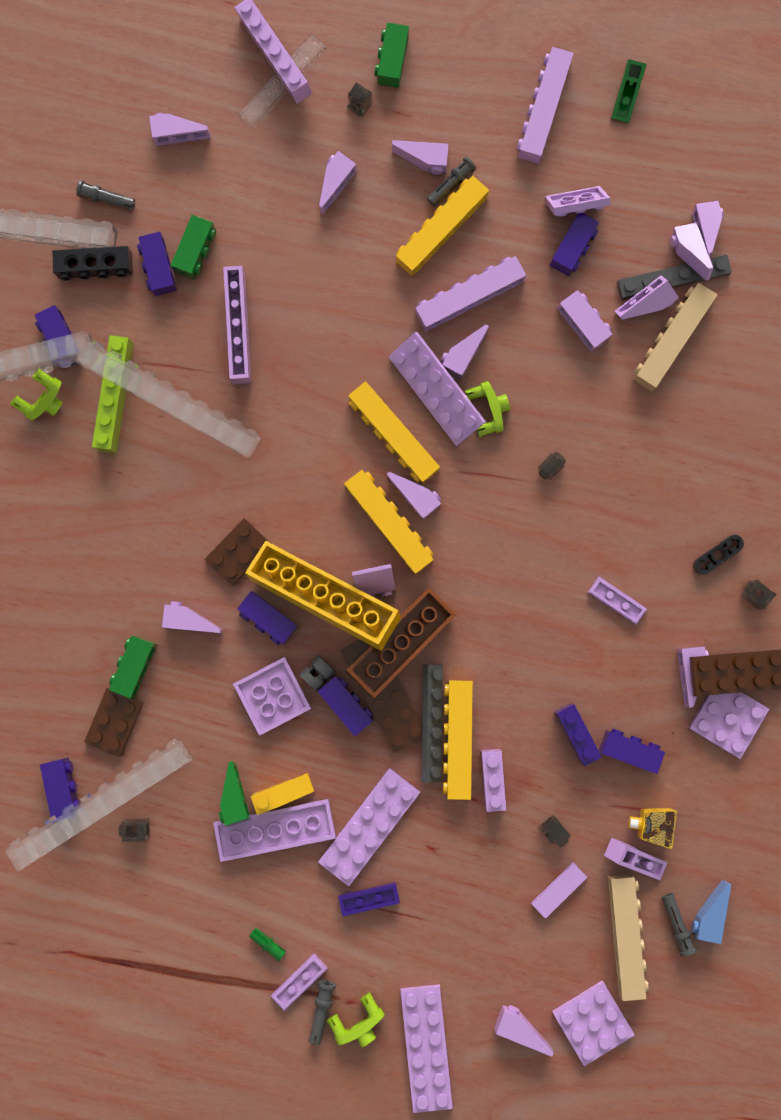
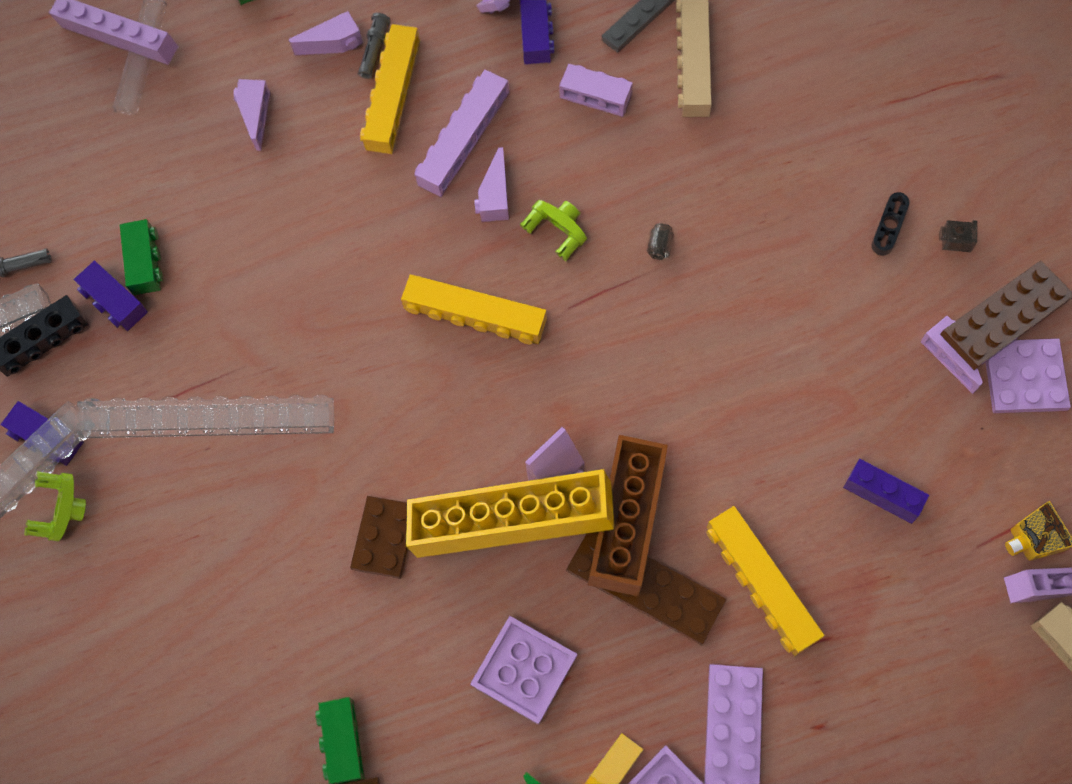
camera: 30 degrees left, 15 degrees down
lime brick [92,335,134,454] -> none
lavender slope [149,113,211,146] -> none
lavender slope [162,601,223,633] -> none
lavender brick [223,266,252,384] -> none
dark purple brick [237,591,299,645] -> none
dark grey wheel [299,655,336,691] -> none
dark purple brick [318,676,373,736] -> none
yellow brick [344,470,434,575] -> none
clear smoke brick [347,83,372,118] -> none
lavender slope [387,472,441,520] -> none
lavender plate [389,332,486,446] -> none
dark grey plate [422,664,443,783] -> none
lavender brick [480,749,506,812] -> none
lavender tile [531,862,588,919] -> none
clear smoke brick [538,815,571,848] -> none
lavender tile [587,577,647,625] -> none
dark purple brick [599,729,665,774] -> none
lavender slope [615,275,679,320] -> none

